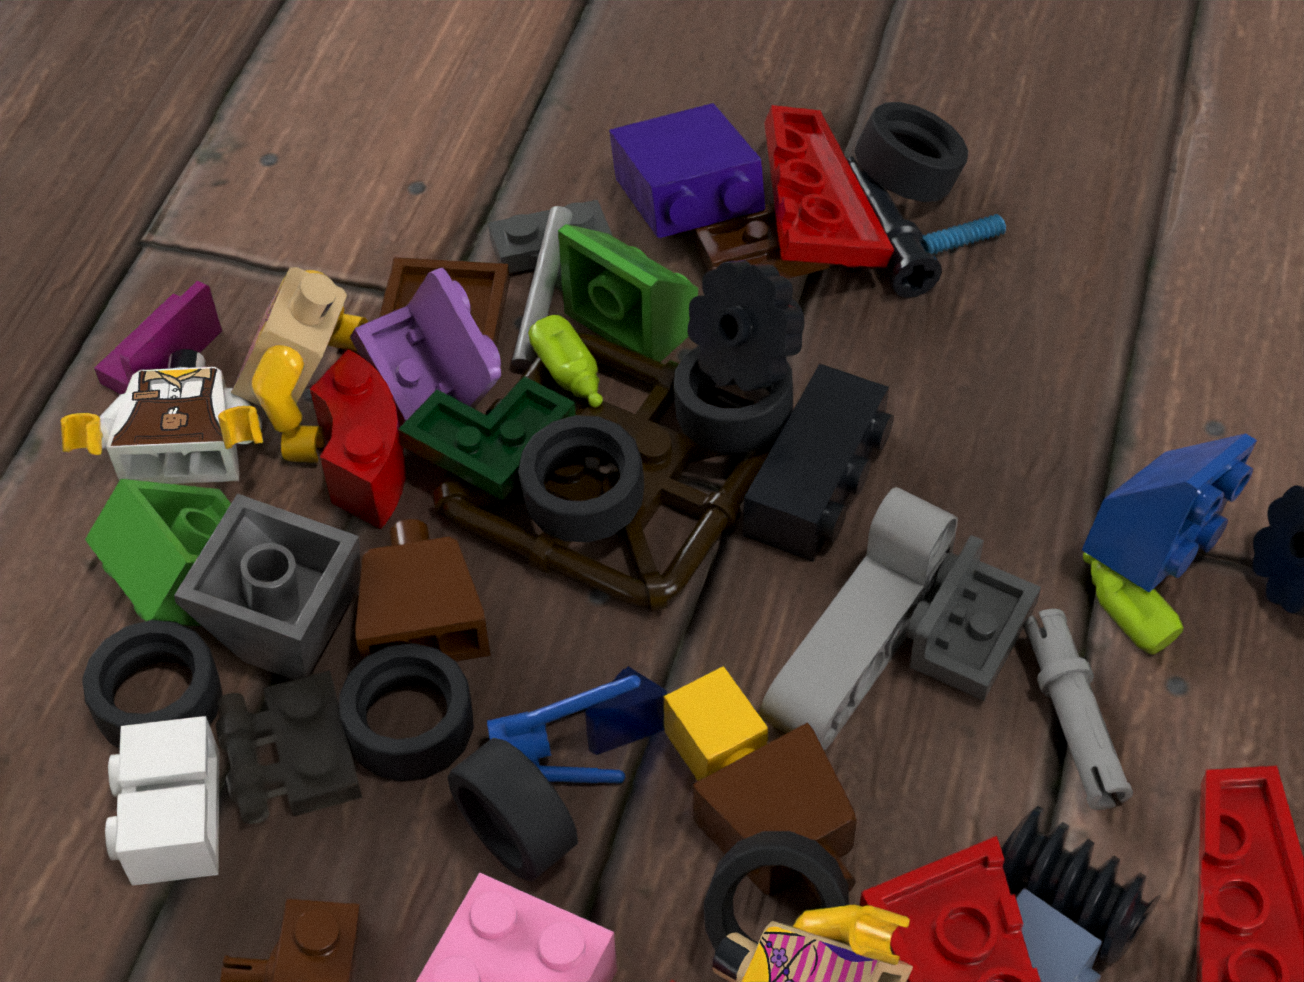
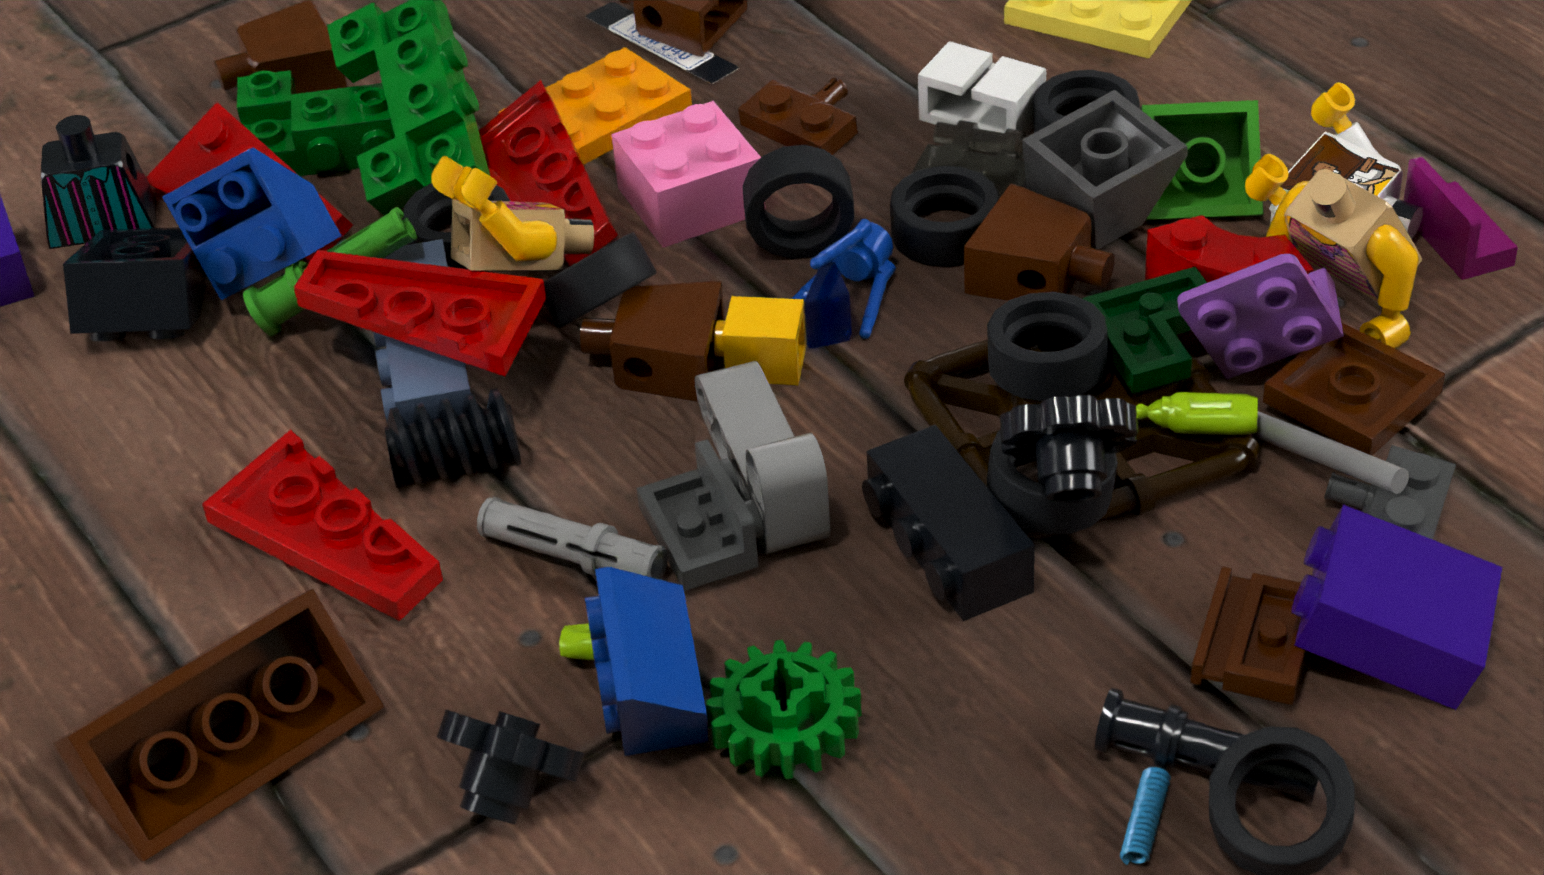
camera: 130 degrees right, 10 degrees down
bright green slope [558,224,698,362] -> none
red wing [764,105,894,268] -> none
none -> green gear [706,640,862,779]

